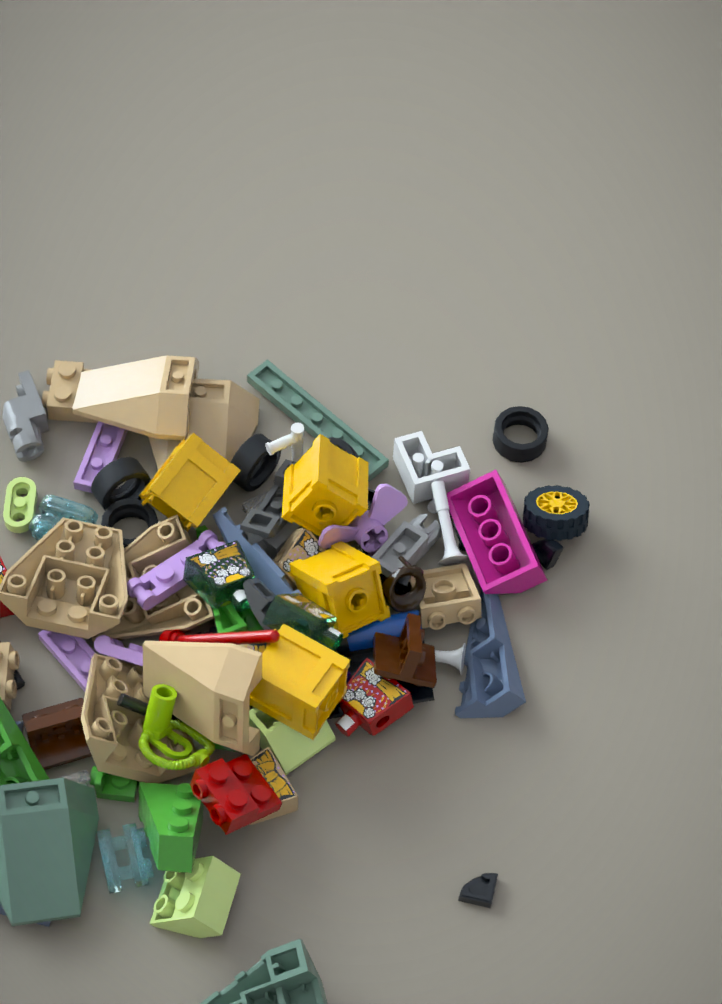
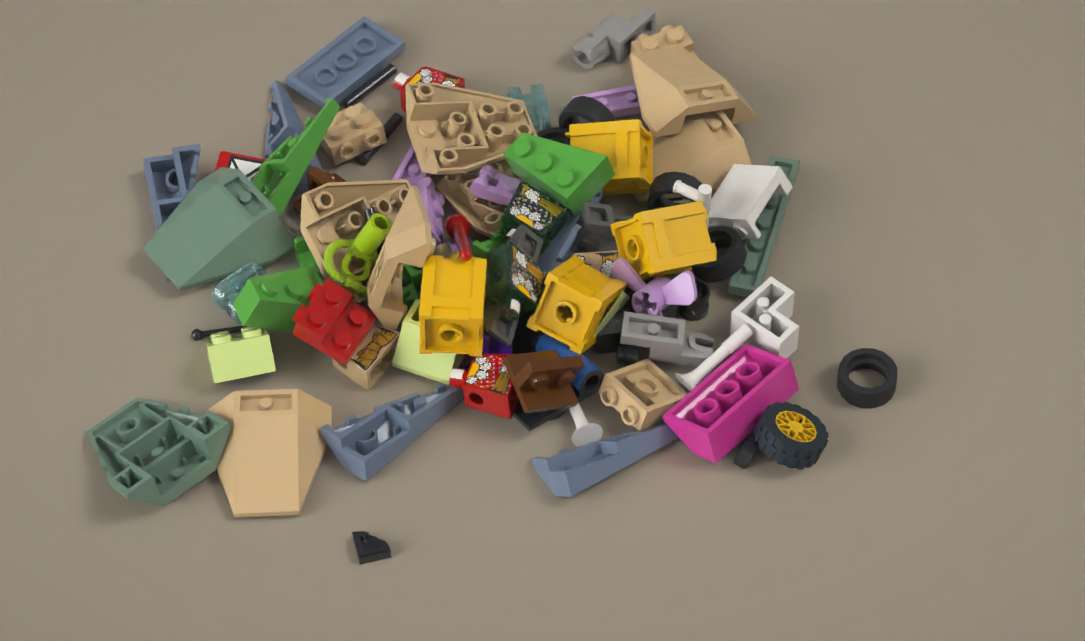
camera: 65 degrees right, 5 degrees down
yellowish green plate [3,477,38,533] -> none
dark brown piece [381,556,426,613] -> none
none -> black hinge [191,326,247,341]
none -> tan wedge [206,389,332,517]
none -> sand blue wedge [320,383,464,482]
none -> bright green wedge [503,132,615,217]
none -> white panel [709,164,793,240]

